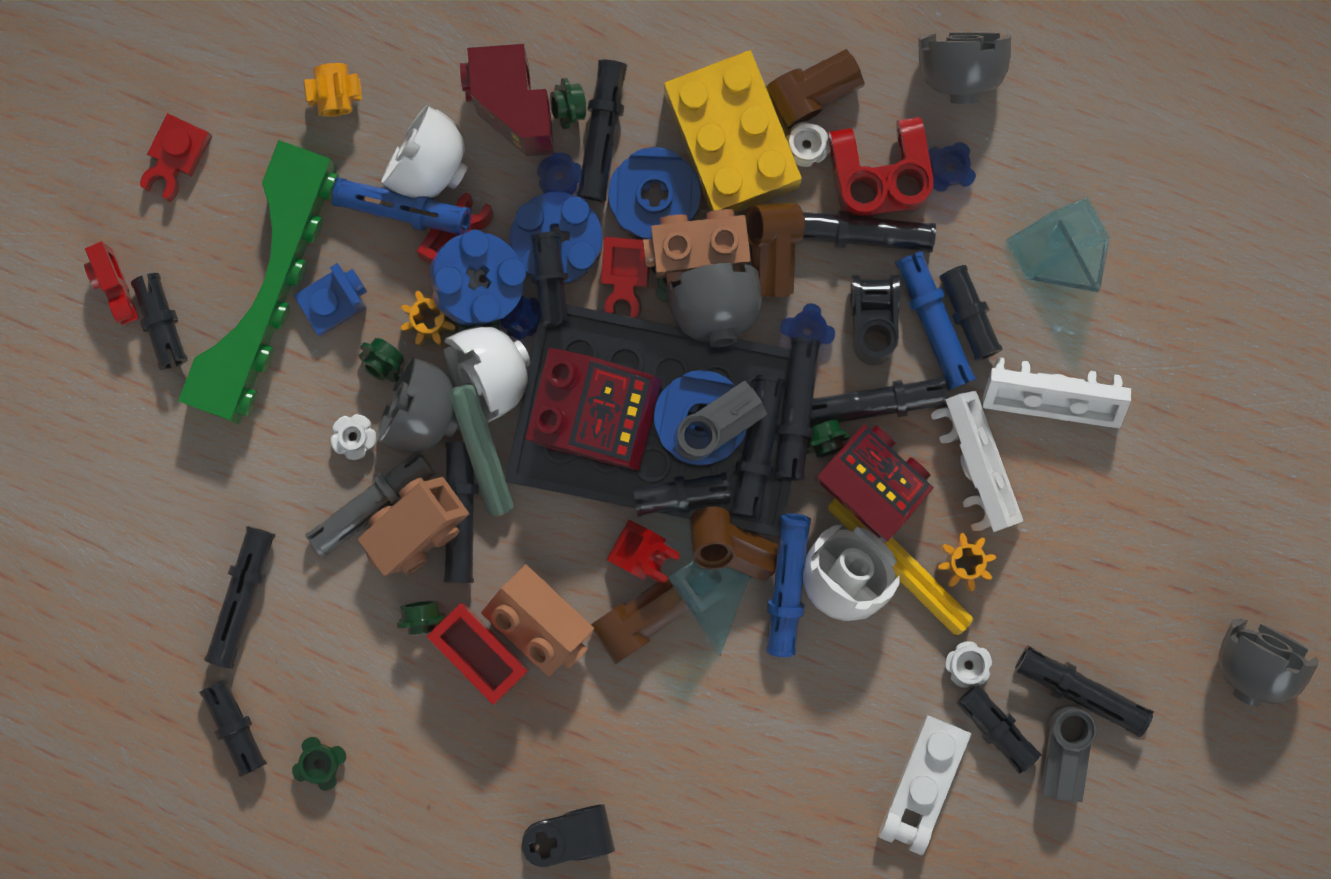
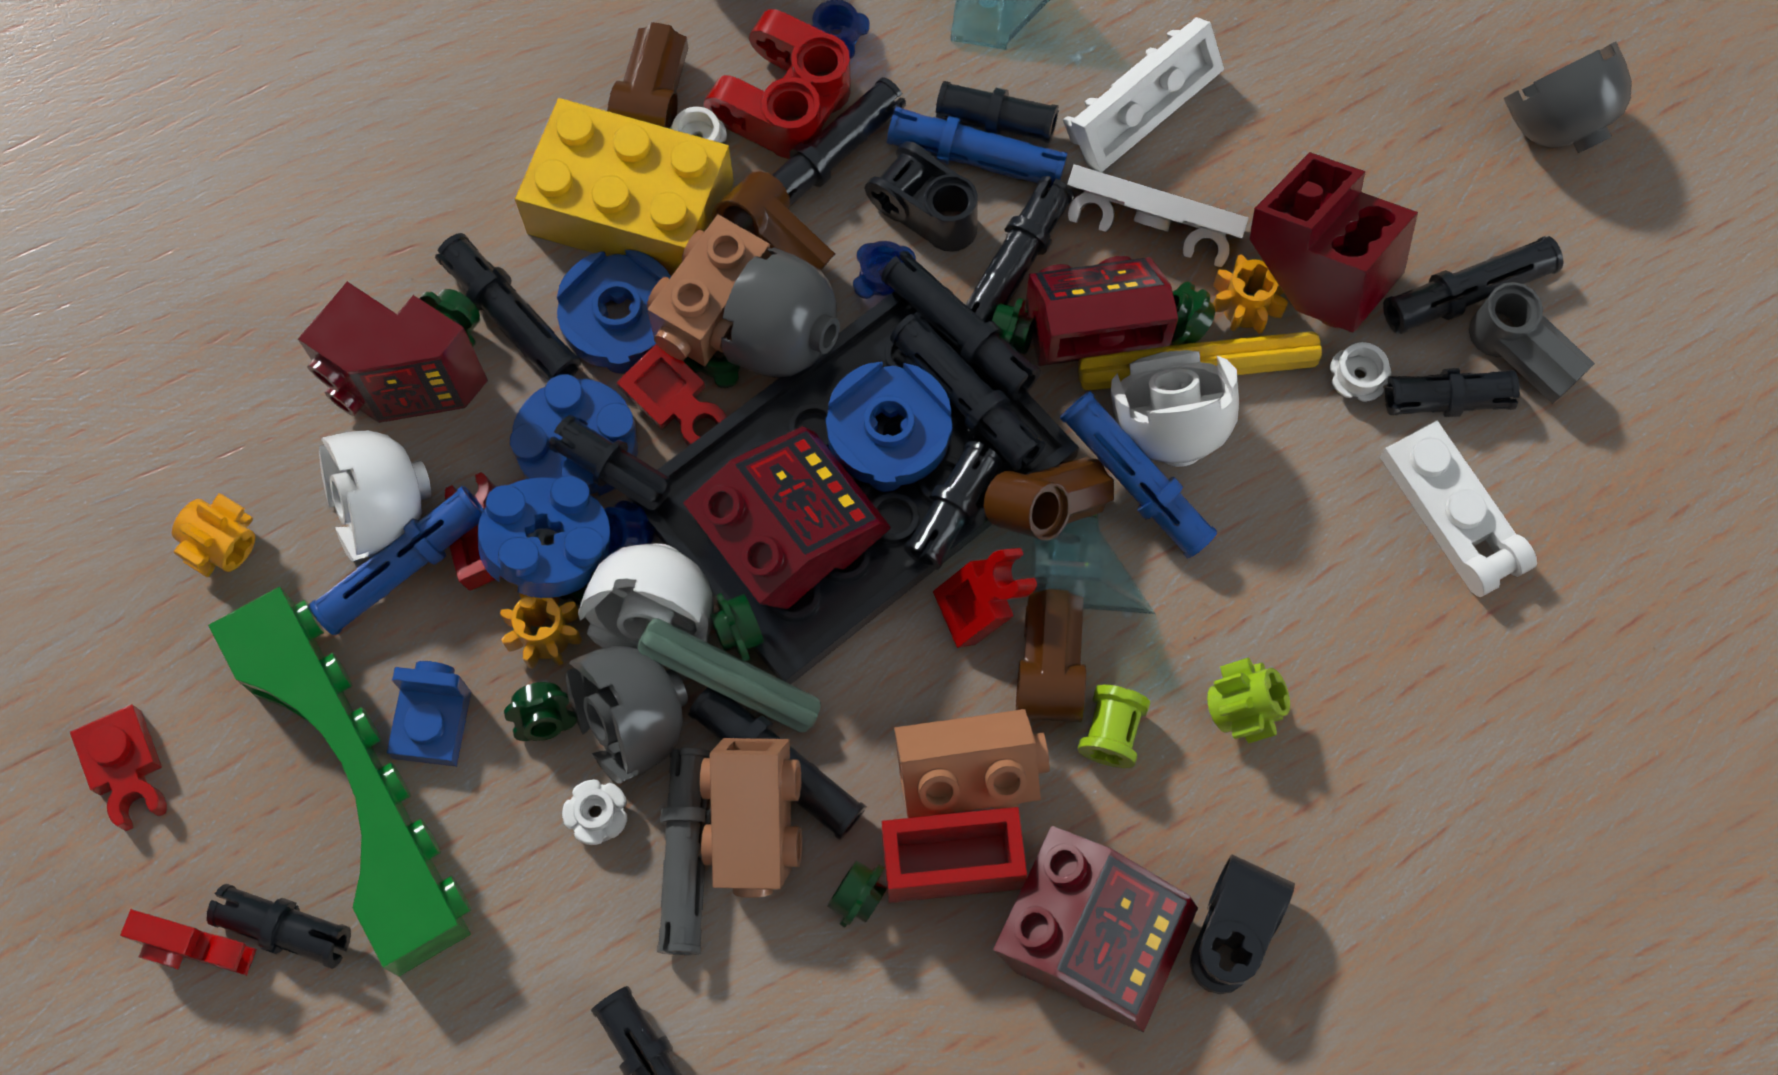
camera: 50 degrees left, 15 degrees down
clear blue plate [537,152,582,195] -> none
dark grey piece [674,381,767,461] -> none
none -> dark green plate [710,593,764,662]
none -> dark red piece [993,826,1198,1033]
none -> lime bush [1077,684,1150,768]
none -> dark green plate [1171,281,1215,345]
none -> lime gear [1207,657,1290,744]
none -> dark red piece [1249,152,1418,333]

